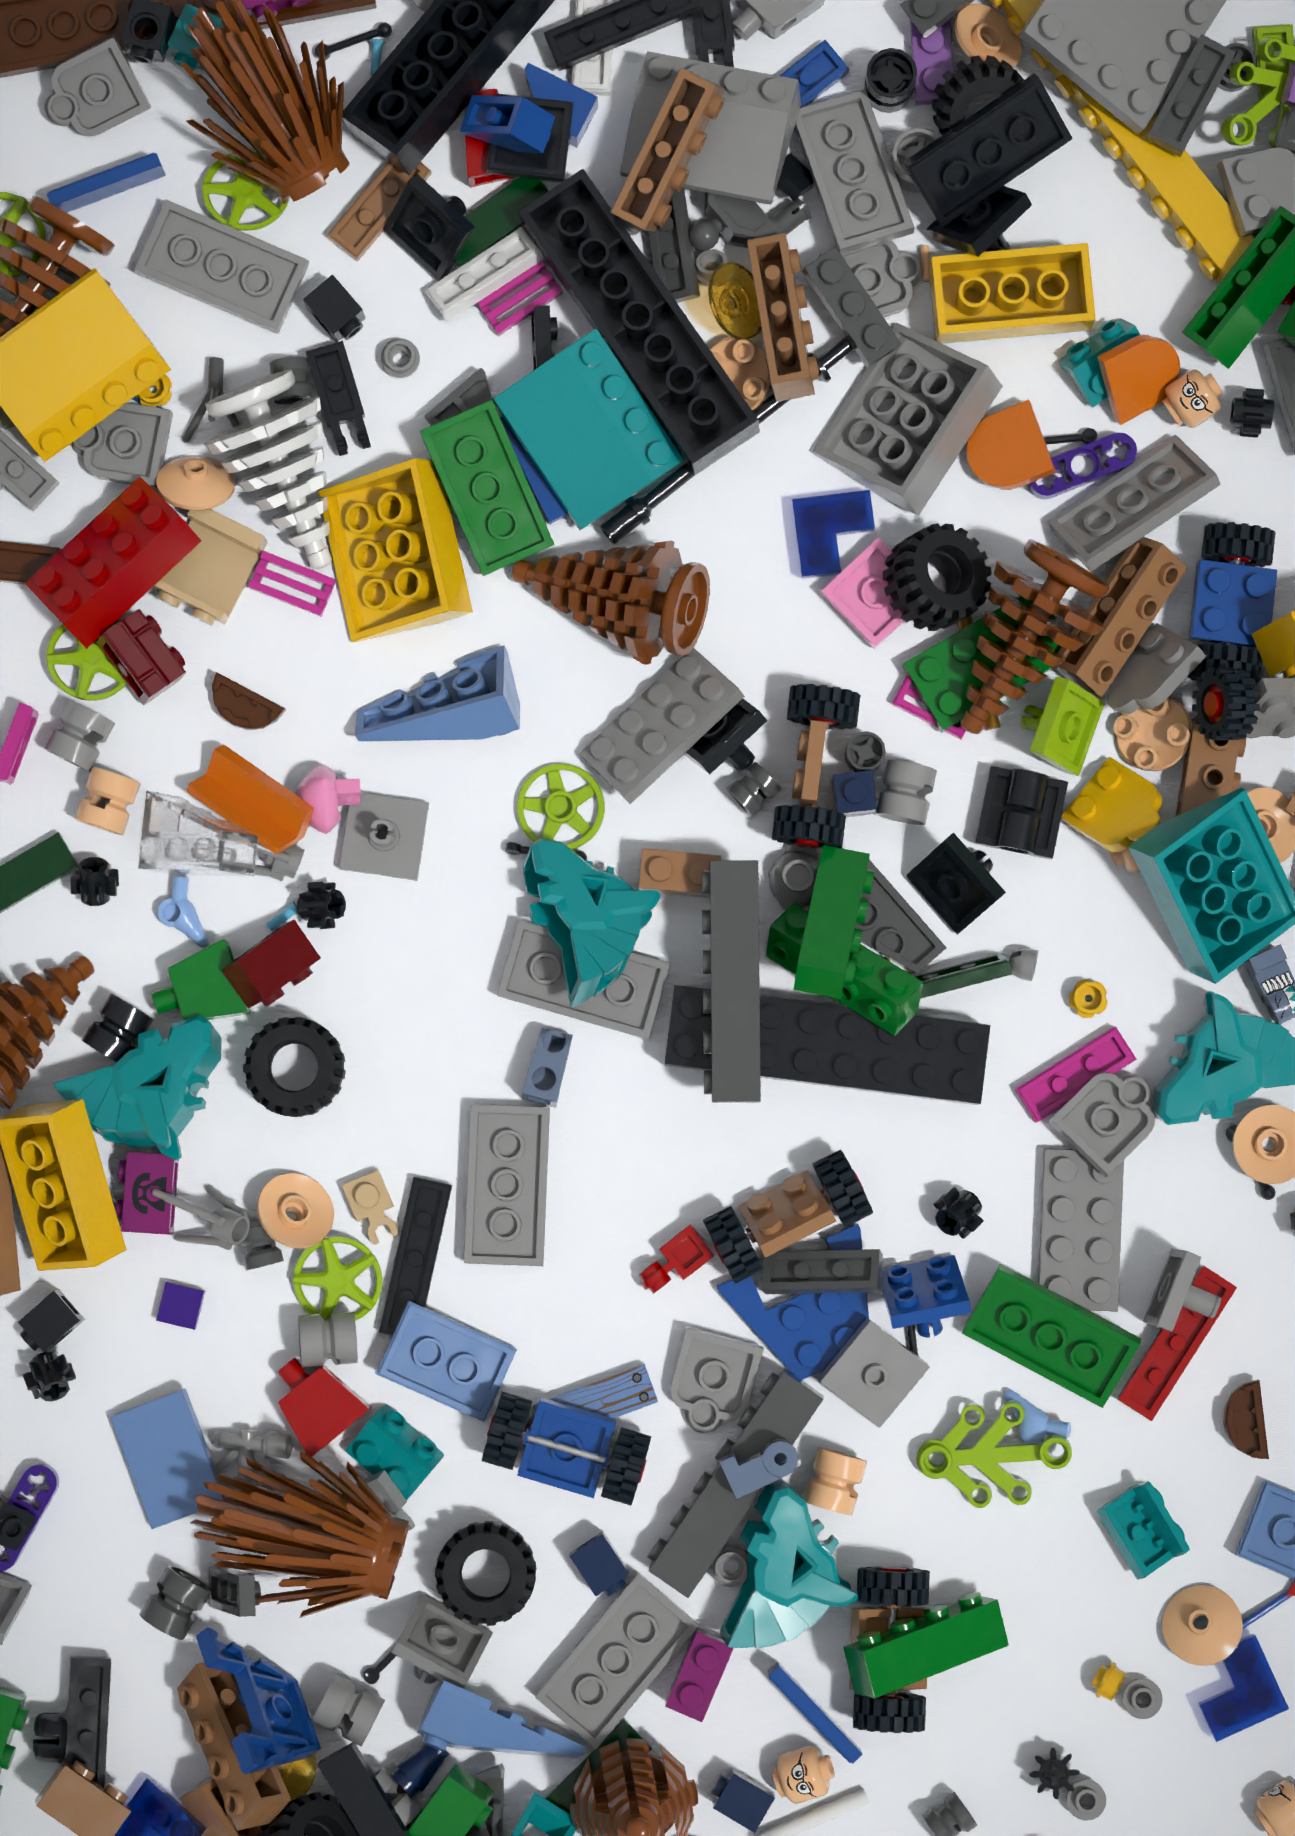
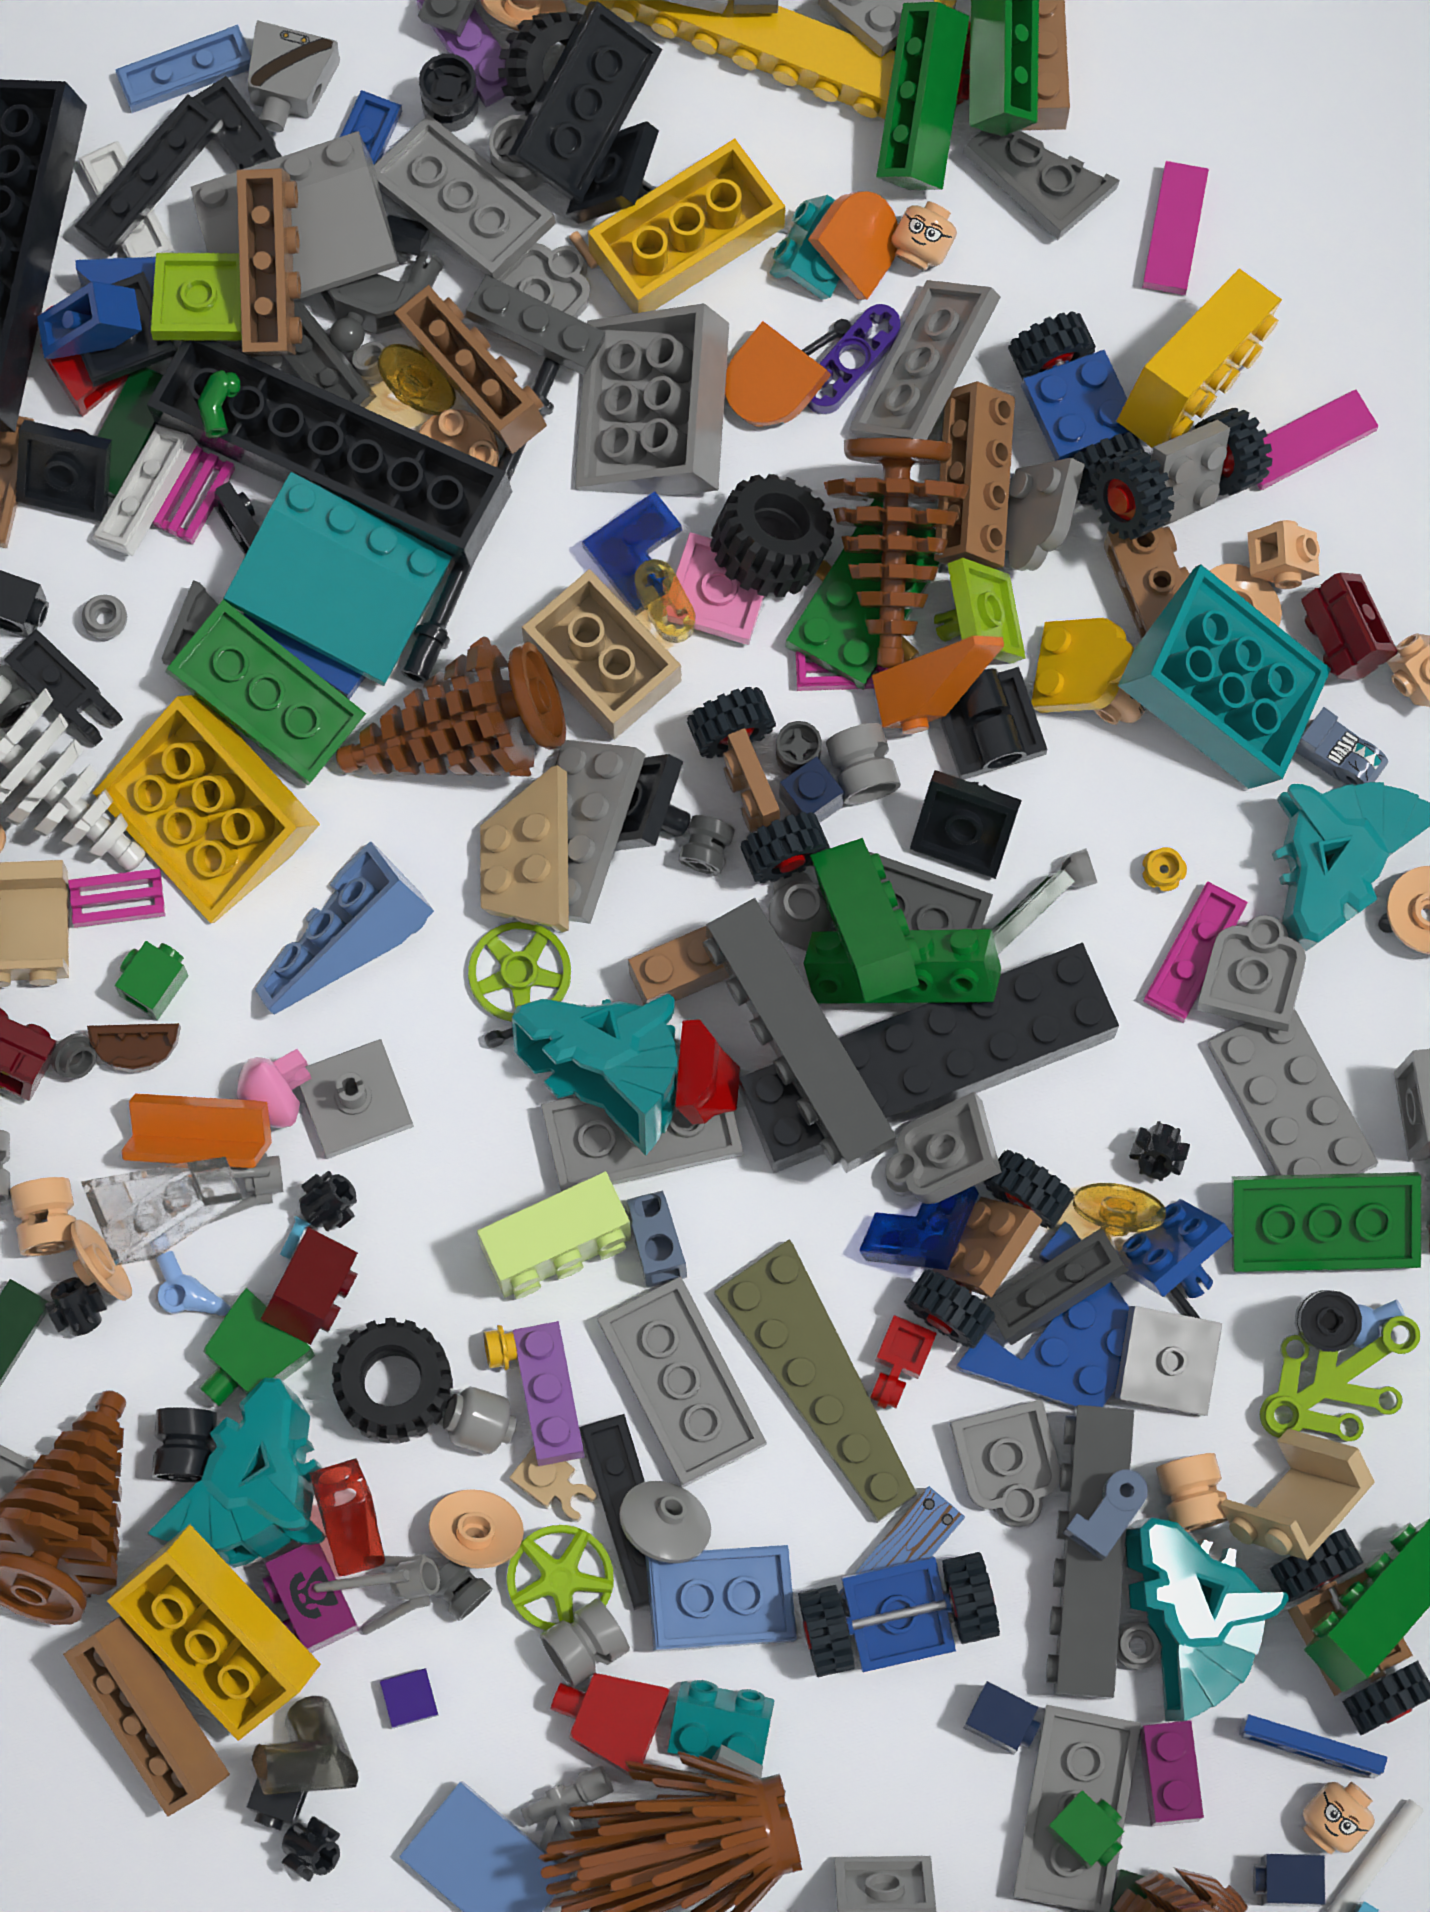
camera: 30 degrees left, 10 degrees down
black tyre [435,1521,537,1626] -> none
light nougat dish [1113,696,1192,771] -> none
black gear [1230,388,1274,438] -> none
none -> dark grey plate [51,1033,97,1079]
none -> light nougat dish [70,1219,132,1301]
none -> green brick [114,941,189,1021]
none -> lime tile [151,253,242,341]
none -> green arm [198,370,240,438]
none -> clear smoke brick [251,1695,359,1795]
none -> clear red piece [310,1458,385,1576]
none -> light grey head [443,1386,516,1455]
none -> yellowish green brick [477,1171,631,1299]
none -> tan wing [480,765,569,932]
none -> yellow plate [483,1324,517,1371]
none -> medium lavender plate [513,1321,585,1466]
none -> tan brick [522,569,682,740]
none -> light grey dish [619,1481,711,1563]
none -> clear yellow beam [635,559,696,643]
none -> red slope [675,1019,740,1125]
none -> olive wing [714,1239,917,1523]
none -> clear blue plate [859,1185,979,1270]
none -> orange slope [872,636,1004,734]
none -> light grey plate [885,1092,1001,1204]
none -> green brick [1045,1790,1125,1870]
none -> clear yellow dish [1072,1183,1166,1236]
none -> tan panel [1220,1429,1375,1560]
none -> black wheel [1294,1290,1362,1352]

